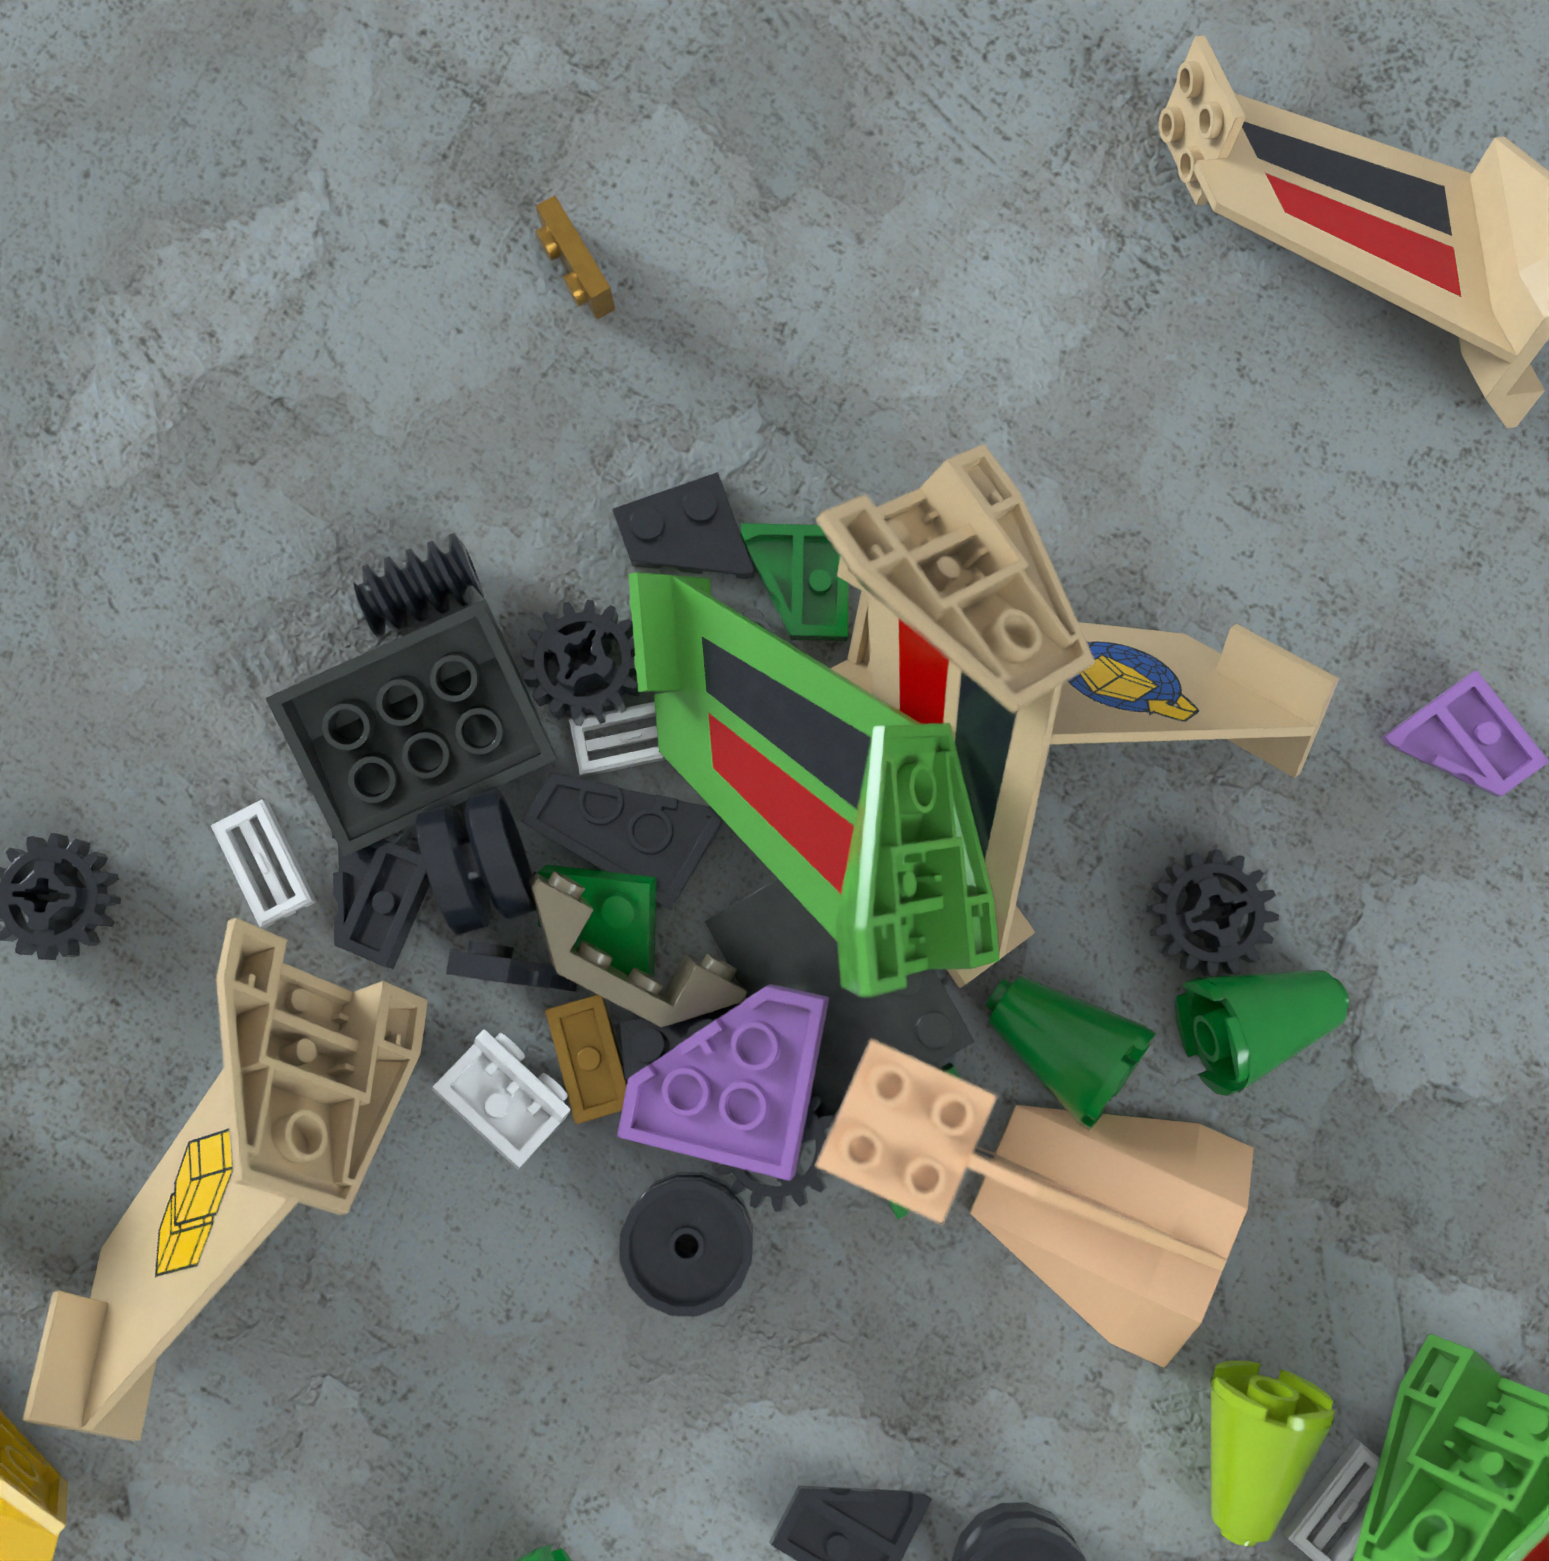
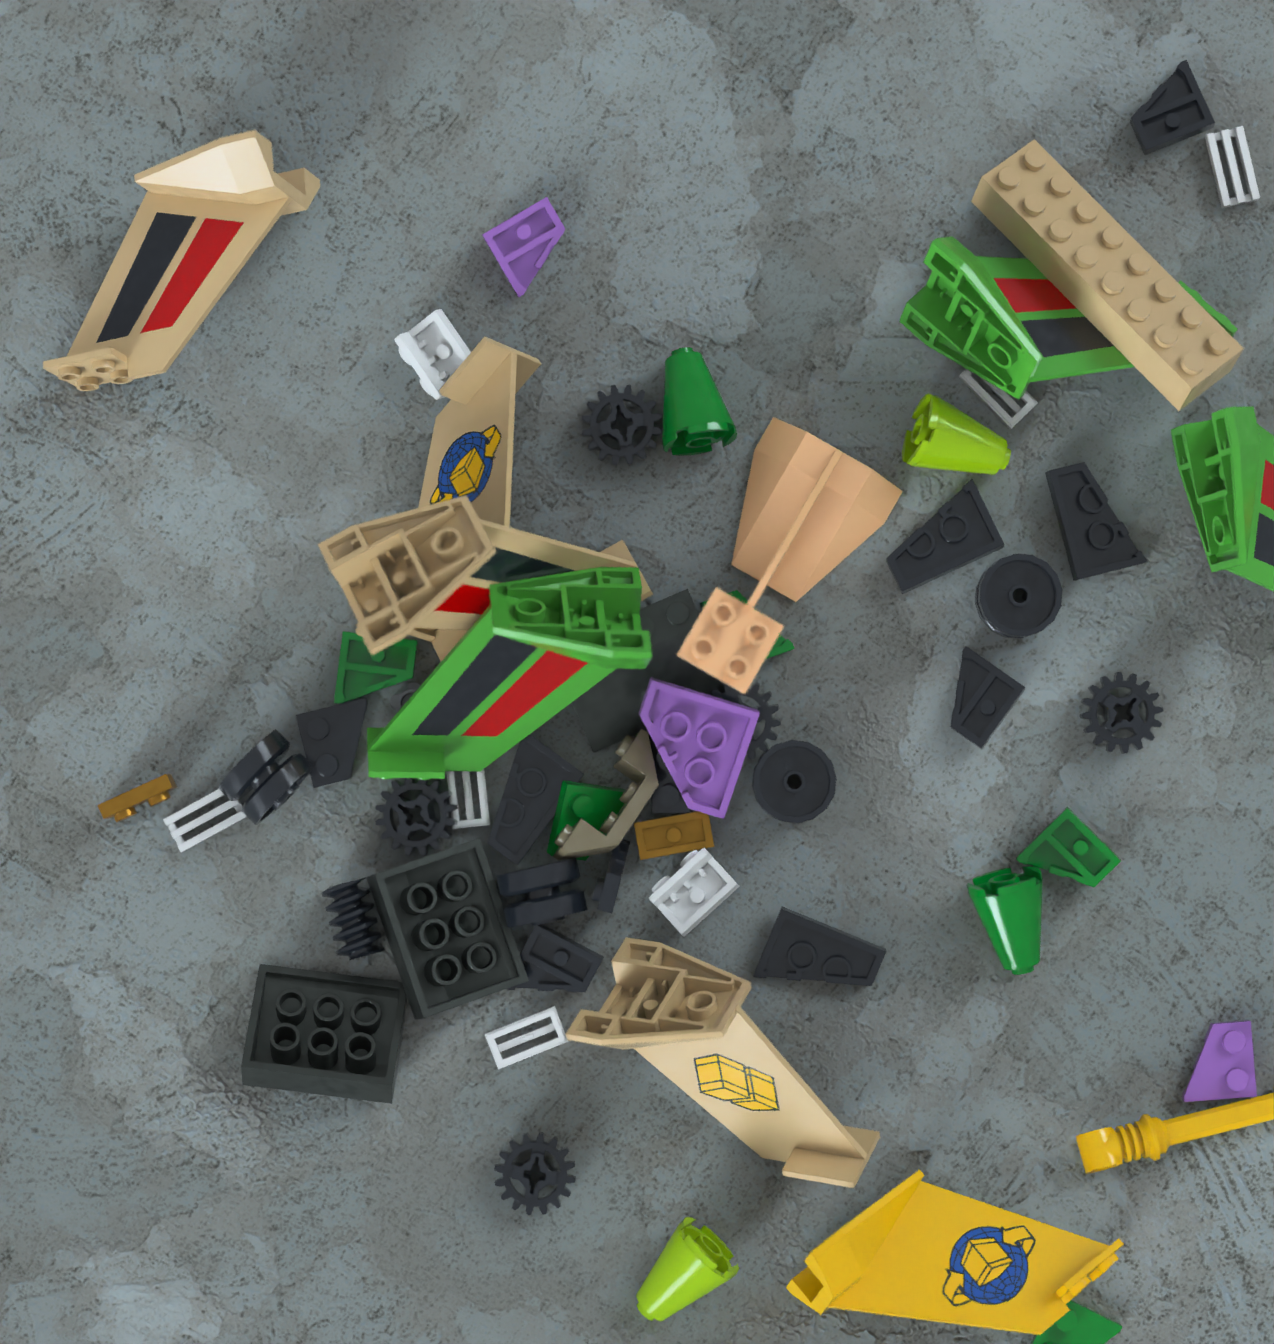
camera: 80 degrees left, 5 degrees up
green cone [985,975,1157,1131] -> none
none -> white tile [163,789,247,852]
none -> black wheel [218,729,314,825]
none -> pearl dark grey slope [241,964,407,1104]
none -> white bracket [394,309,471,400]
none -> black wing [753,906,886,986]
none -> black wing [886,479,1004,594]

